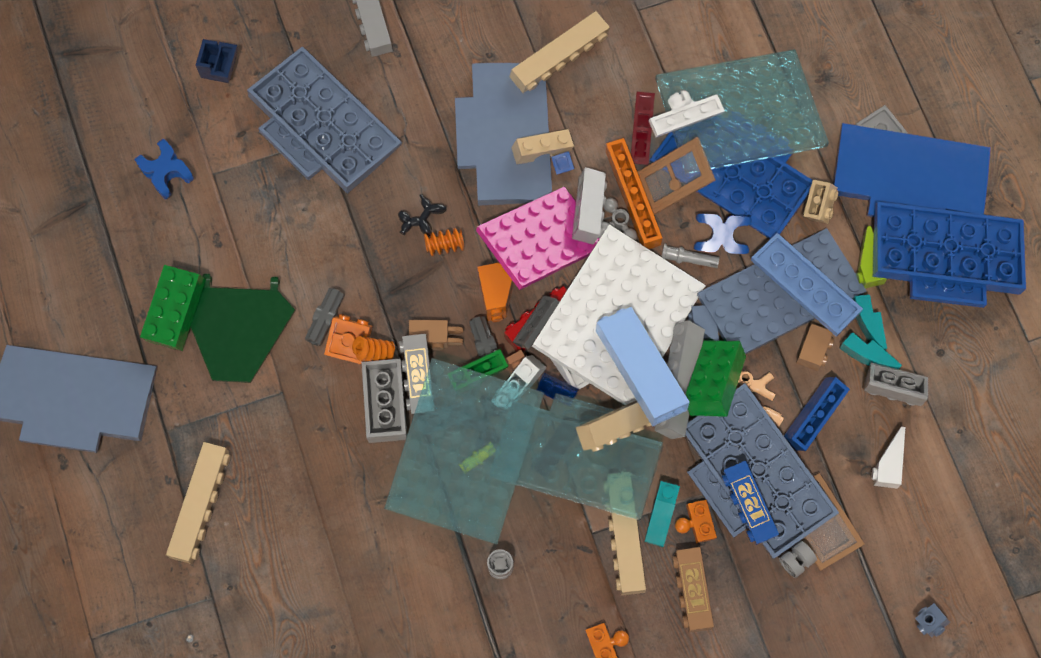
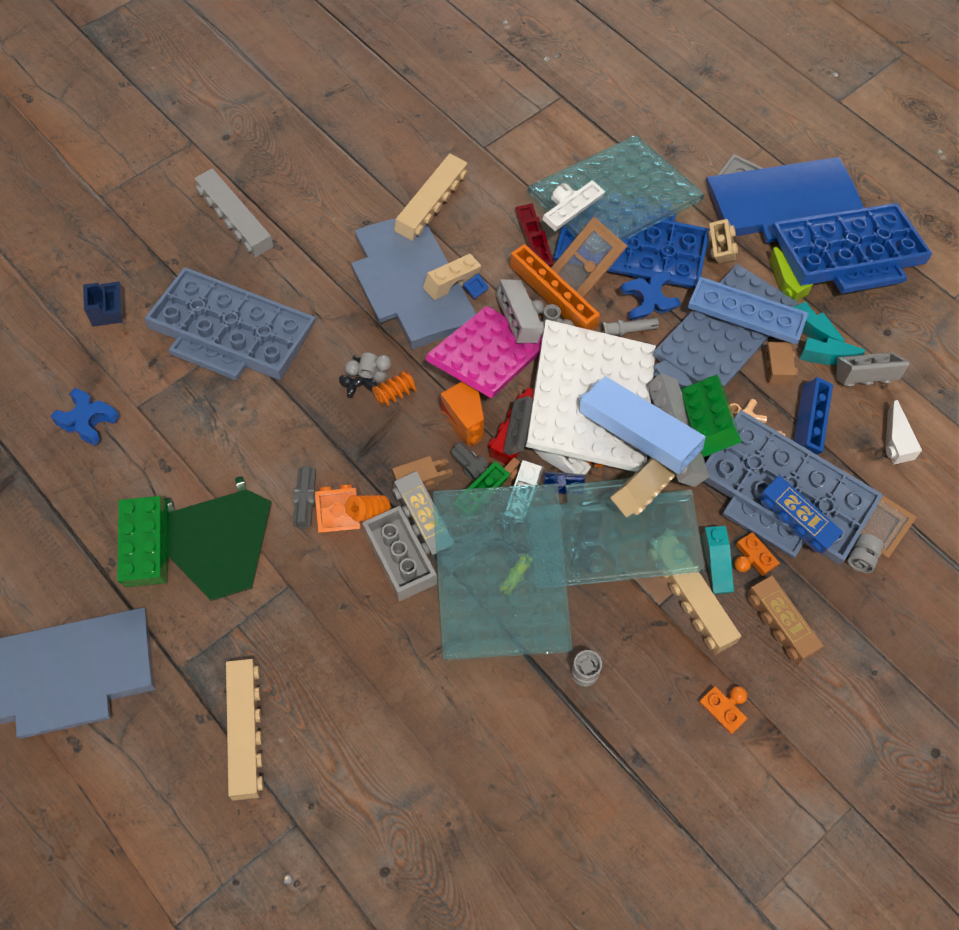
camera: 25 degrees left, 10 degrees down
none -> light grey piece [345,353,391,383]

